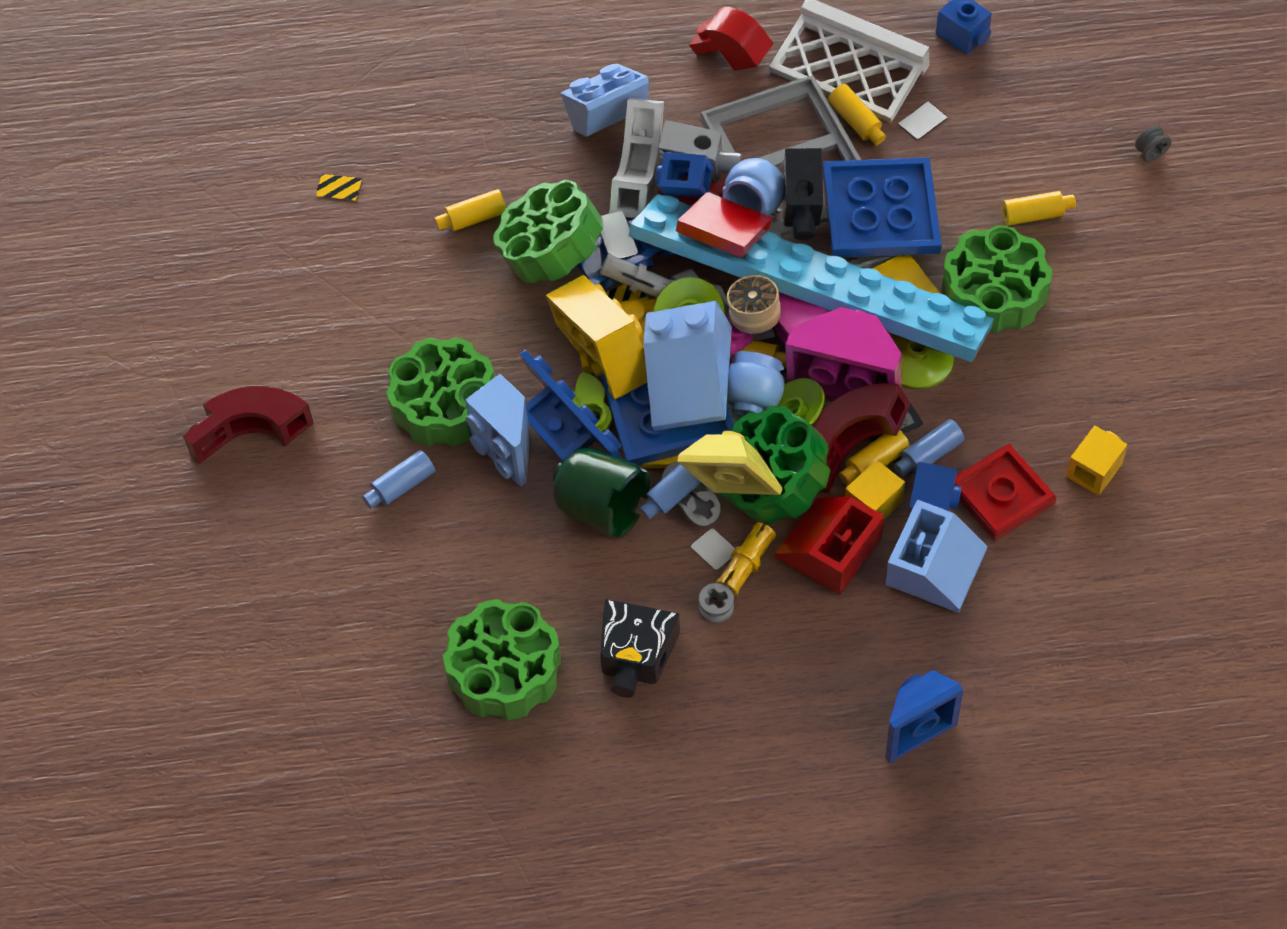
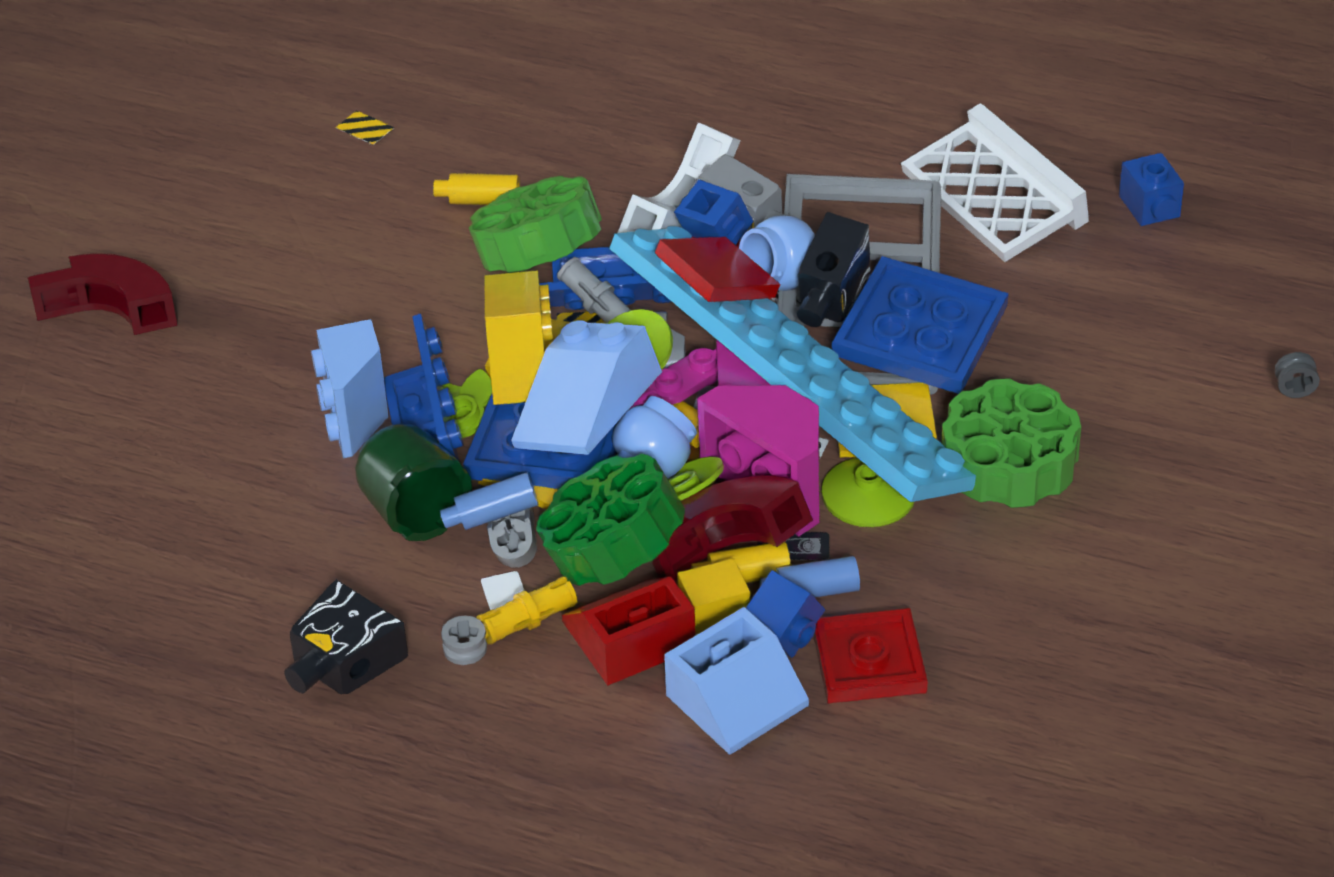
camera: 25 degrees right, 15 degrees down
medium blue cylinder [362,450,436,509] -> none
bright green connector [386,337,495,446] -> none
bright green connector [443,599,562,721] -> none
light blue slope [560,64,649,137] -> none
white sticker [601,211,638,259] -> none
light yellow slope [677,431,782,495] -> none
red brick [689,7,774,71] -> none
tan wheel [727,275,781,334] -> none
yellow cylinder [827,84,886,146] -> none
blue slope [885,670,964,763] -> none
white sticker [898,102,947,139] -> none
yellow cylinder [1002,191,1076,226] -> none
yellow brick [1066,425,1128,496] -> none

